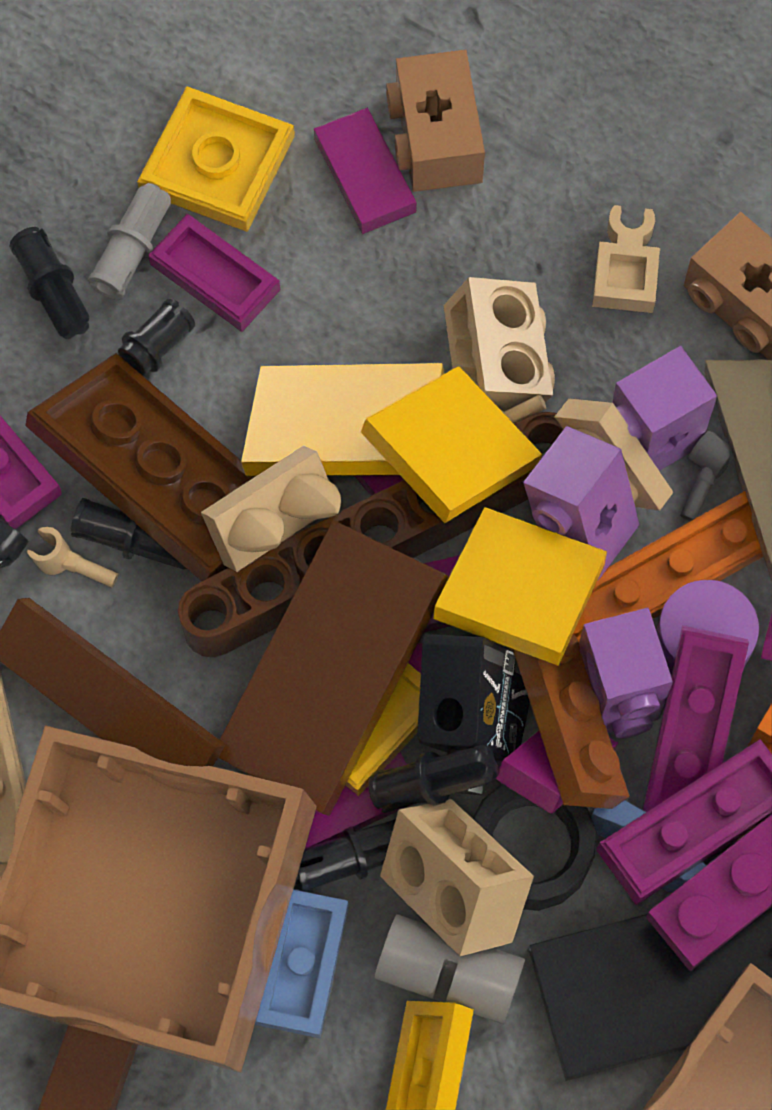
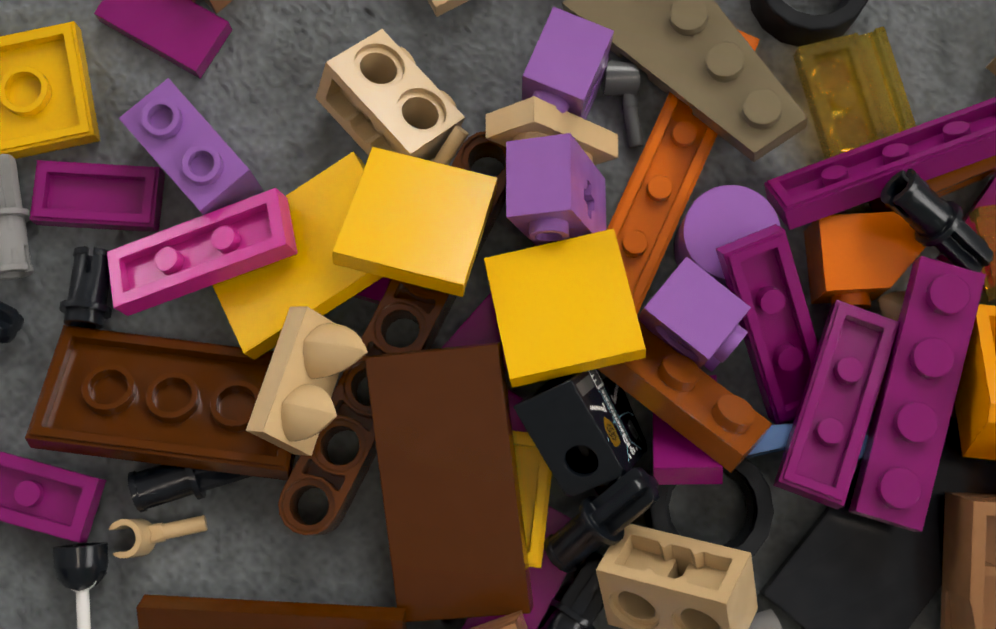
camera: 35 degrees left, 10 degrees up
none -> dark pink plate [107,188,298,316]
none -> medium lavender brick [119,78,264,215]

